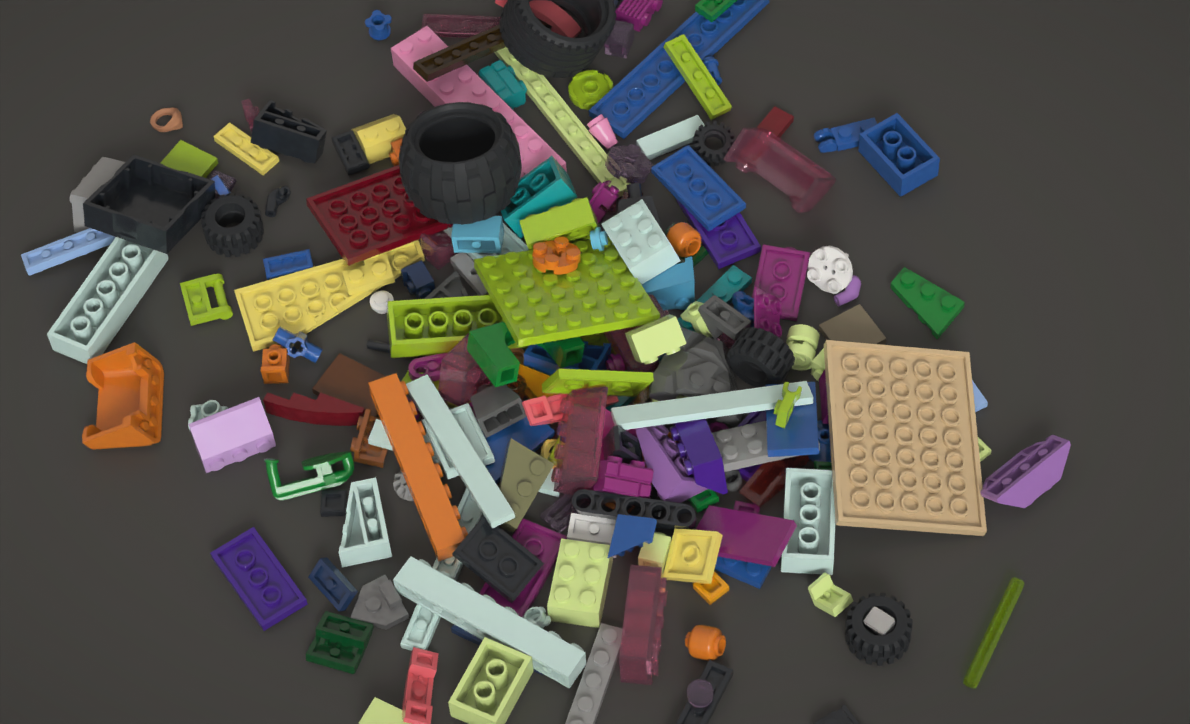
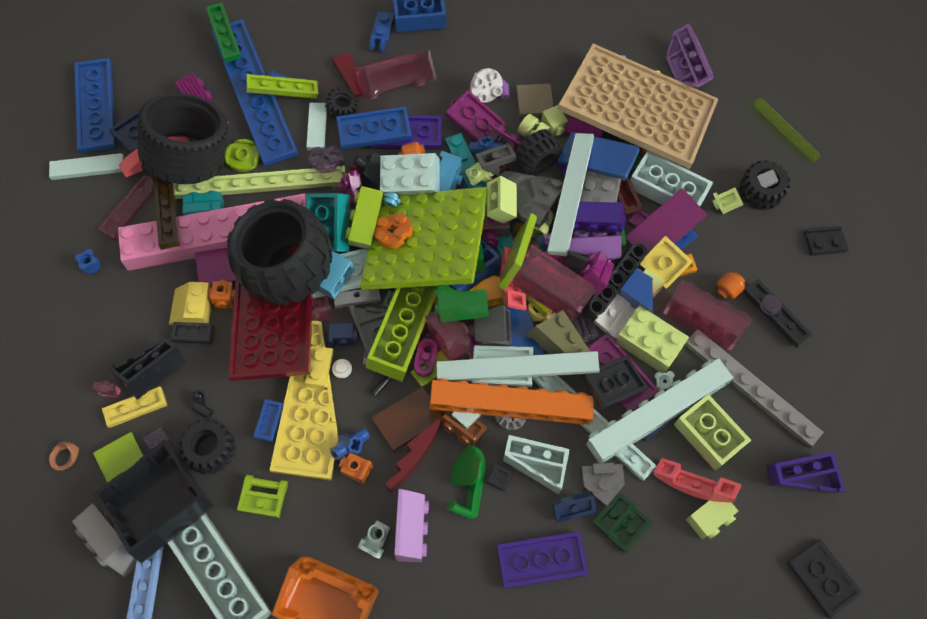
camera: 70 degrees left, 10 degrees up
blue tile [211,175,231,196] -> none
bright pink cone [587,114,618,150] -> none
lime plate [774,382,802,428] -> none
green wing [890,267,965,339] -> none

